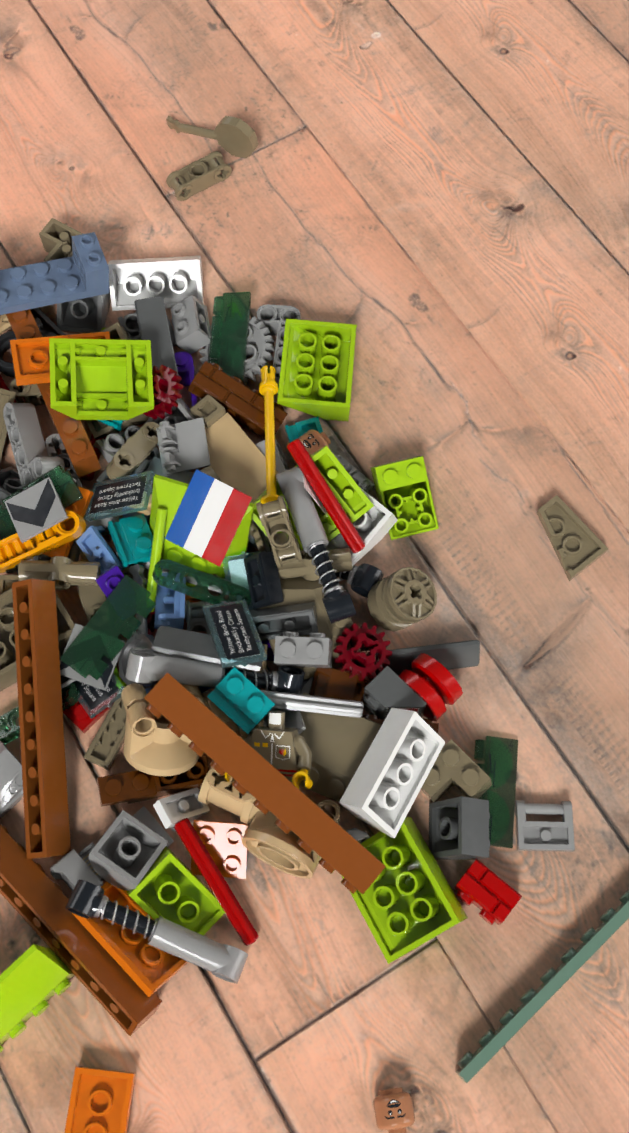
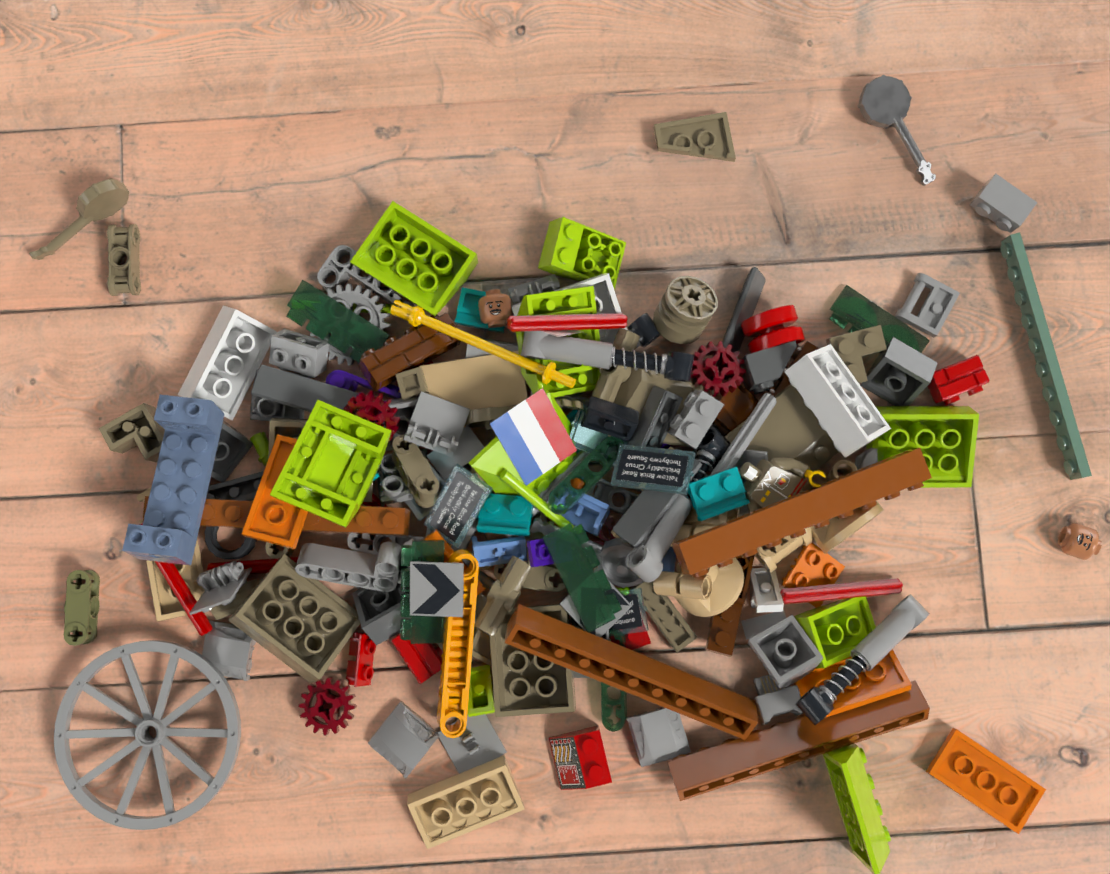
camera: 60 degrees left, 15 degrees up
dark tan piece [256,496,304,568] -> none

